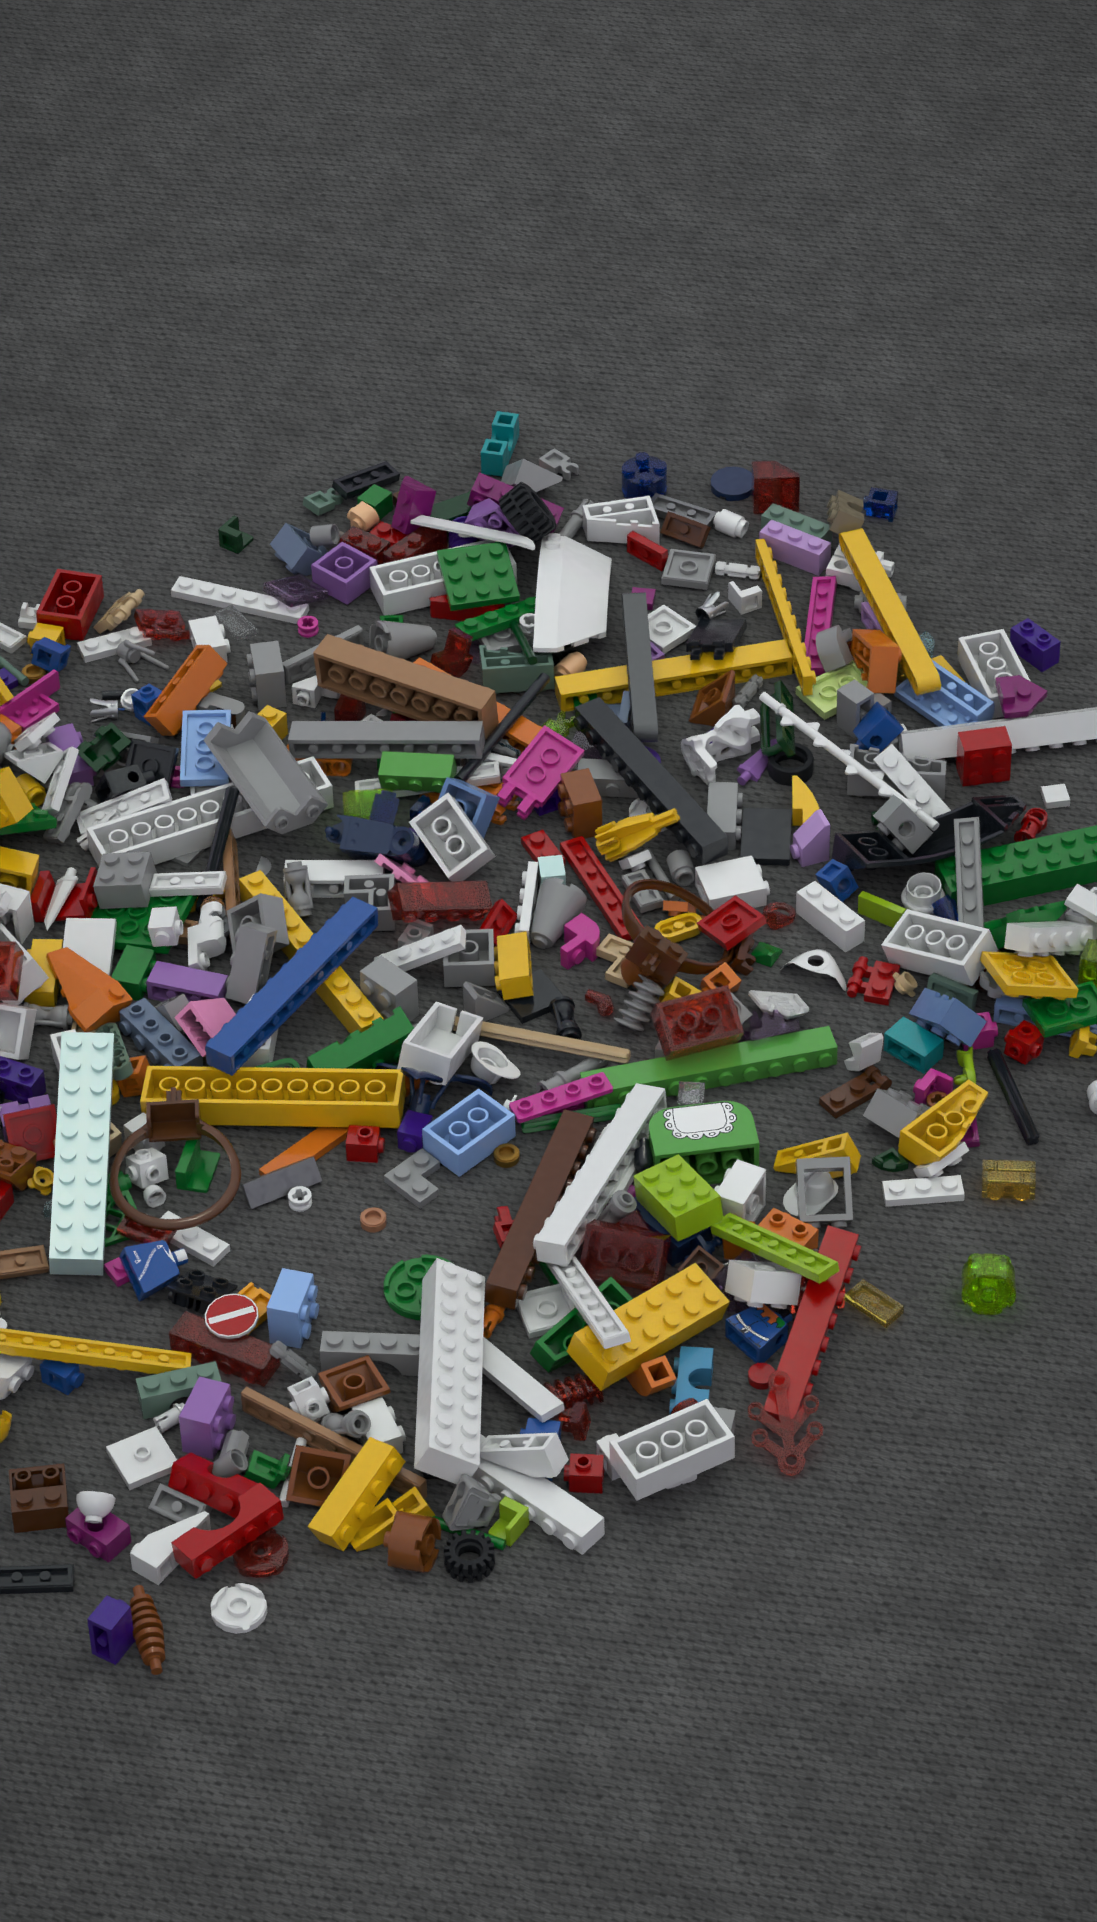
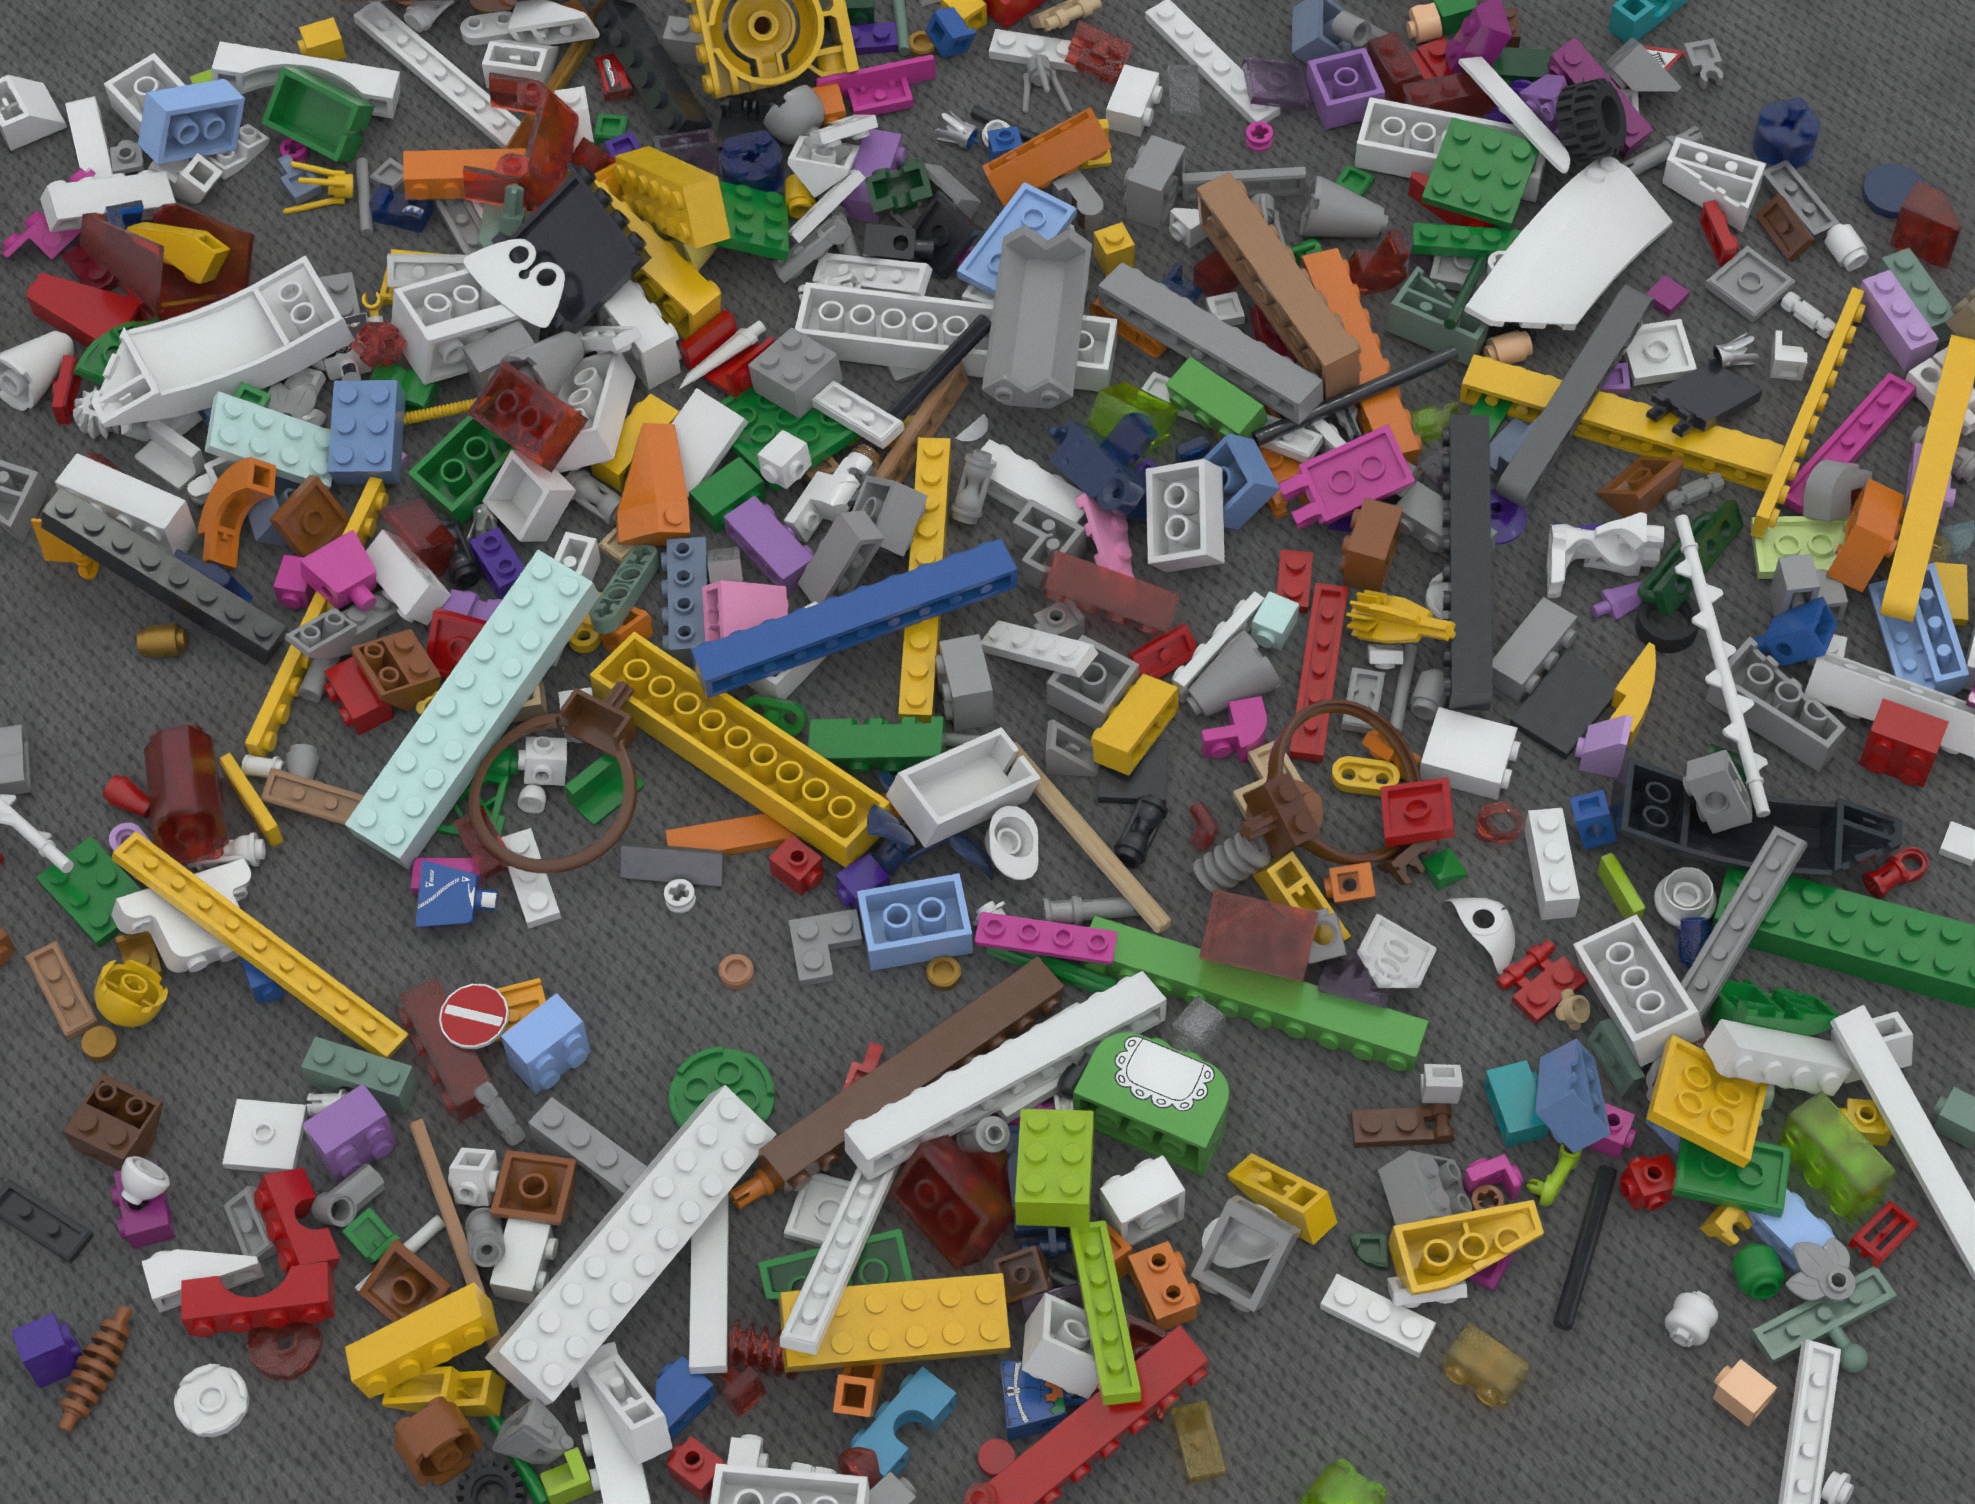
camera: 35 degrees right, 15 degrees up
black hinge [166,1269,238,1314] -> none
white plate [873,744,951,818] -> none

